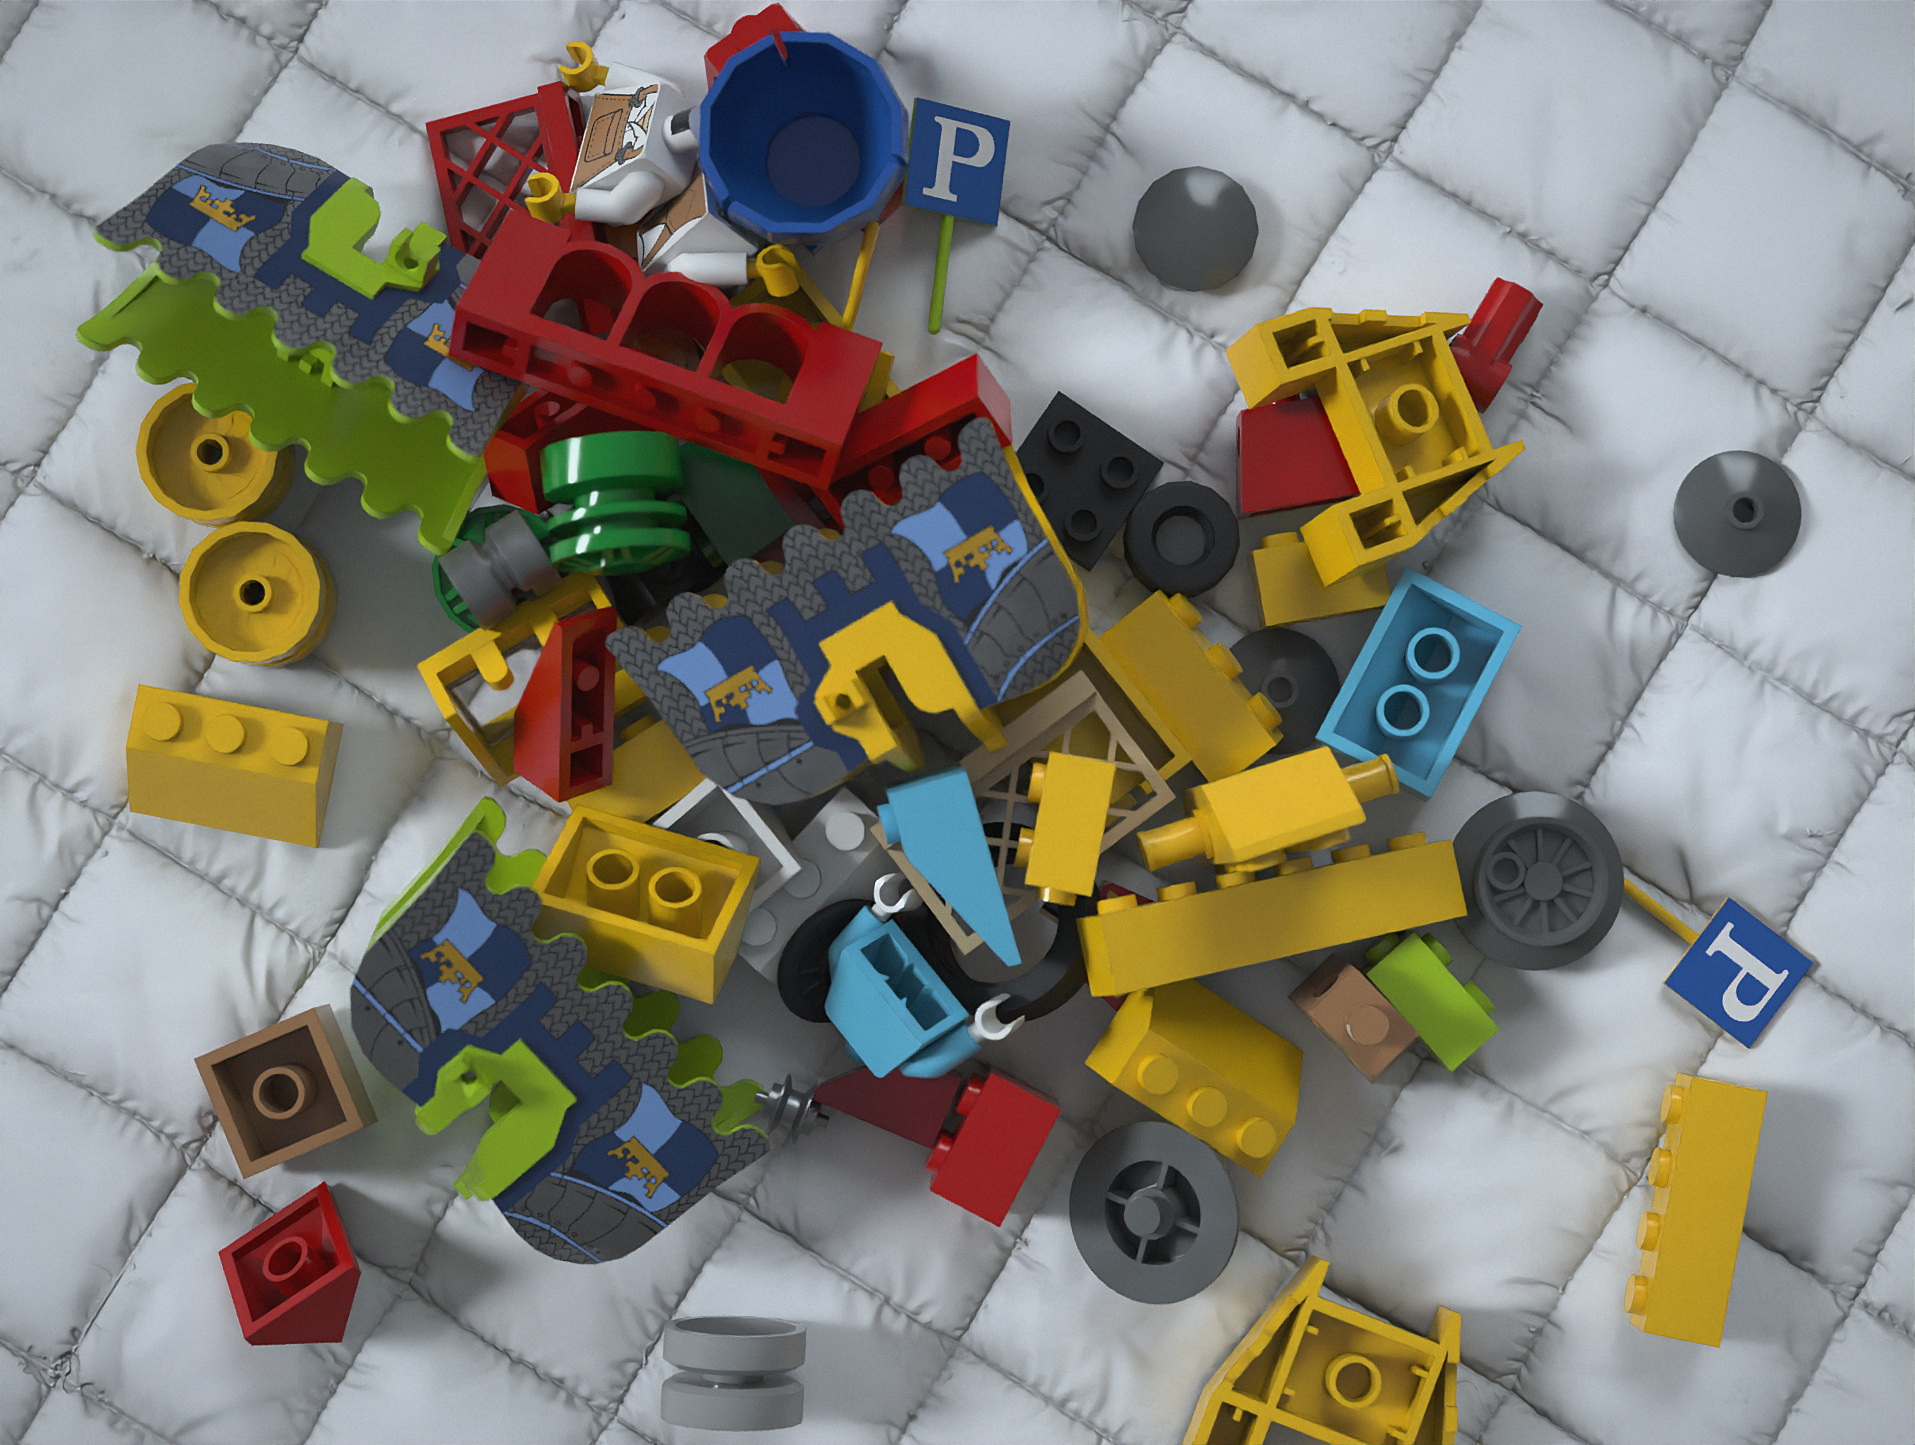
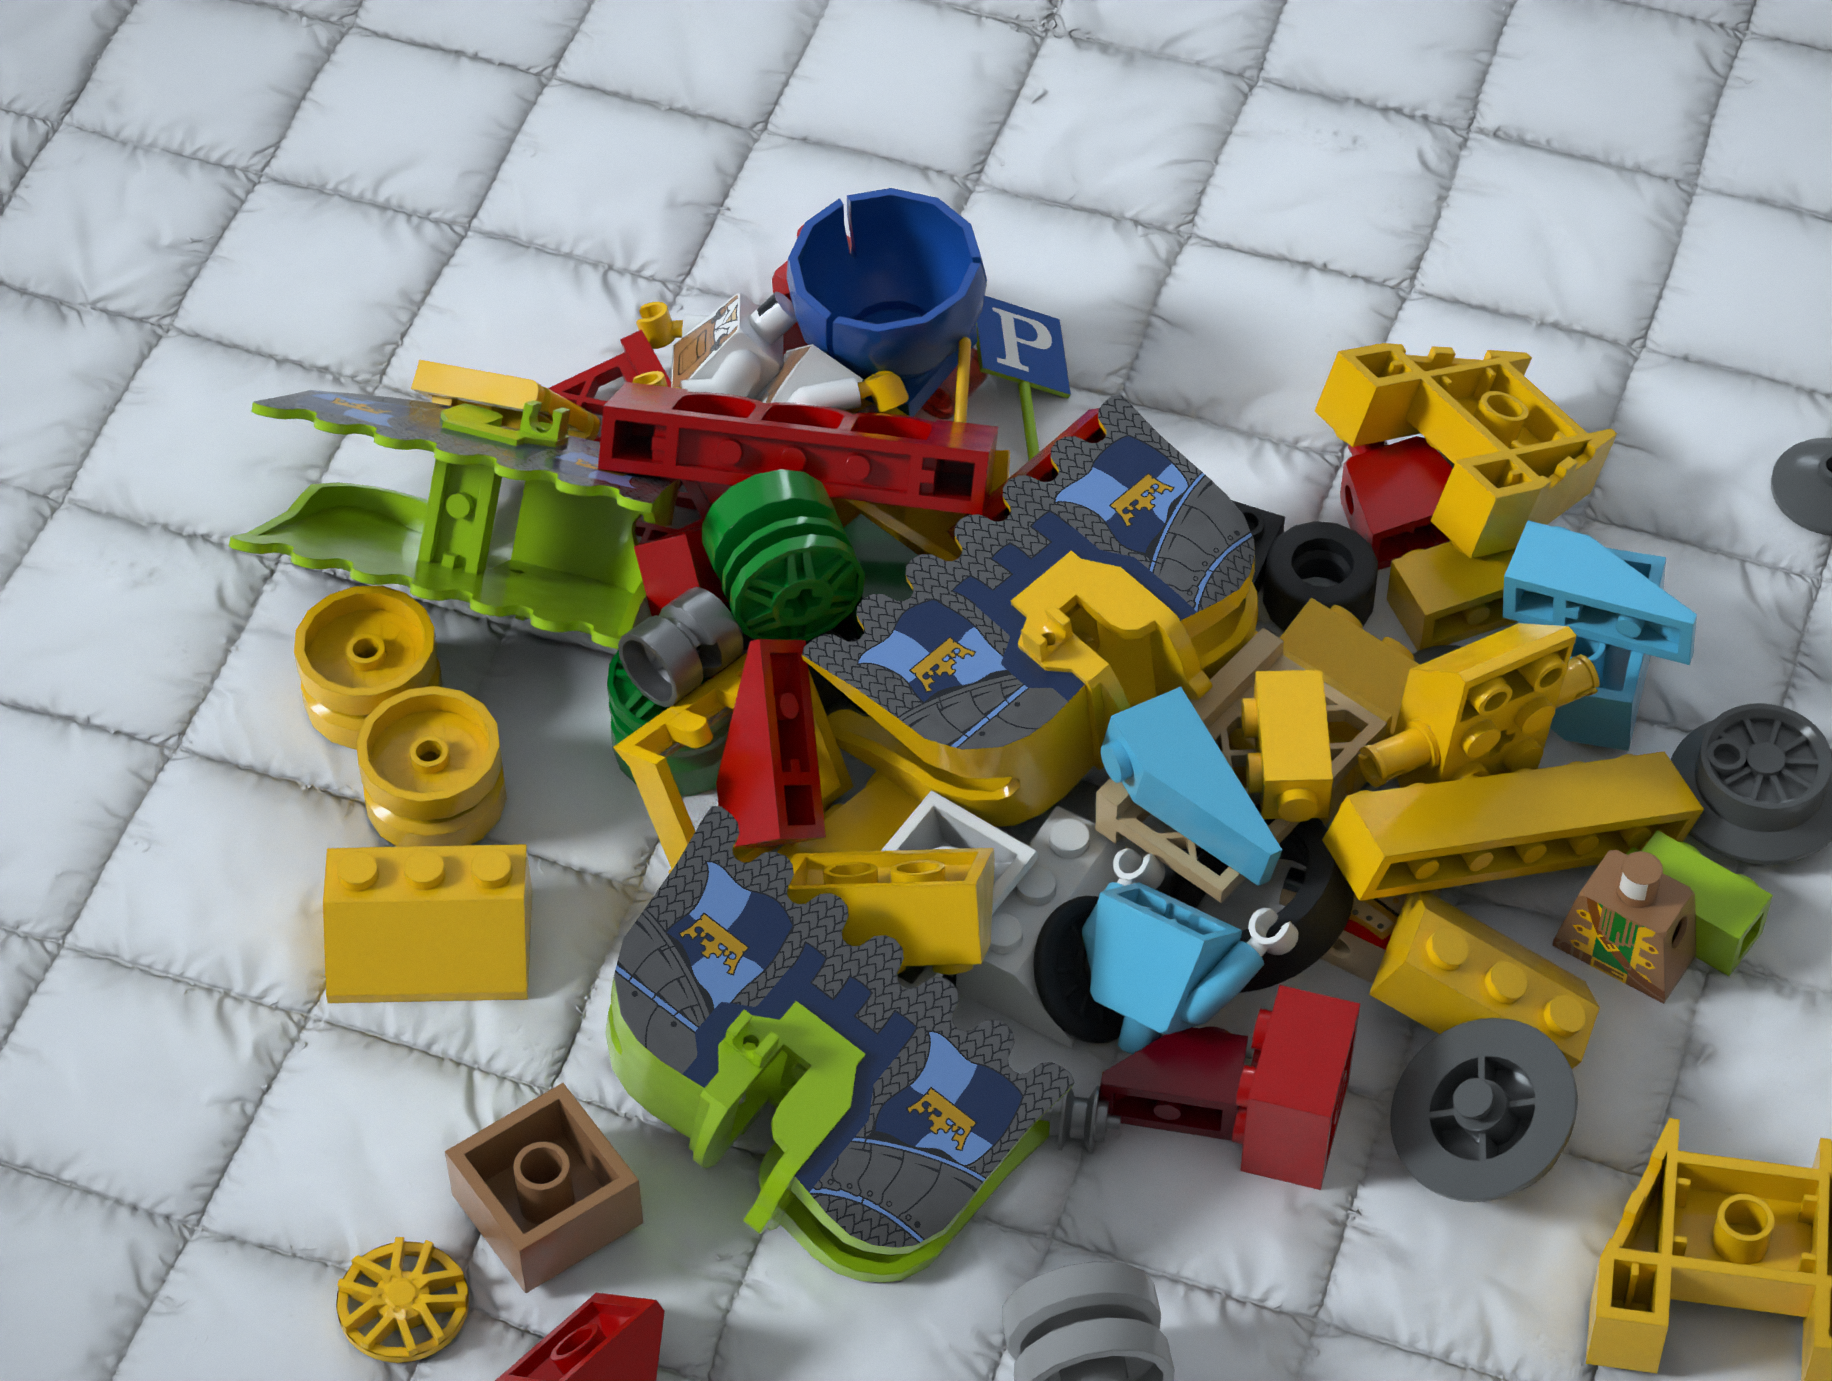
camera: 15 degrees left, 35 degrees down
dark grey dish [1132,166,1259,292] -> none
red piece [1449,277,1544,414] -> none
none -> yellow wheel [336,1237,469,1363]
none -> yellow container [411,360,600,441]
none -> medium azure slope [1503,520,1697,665]

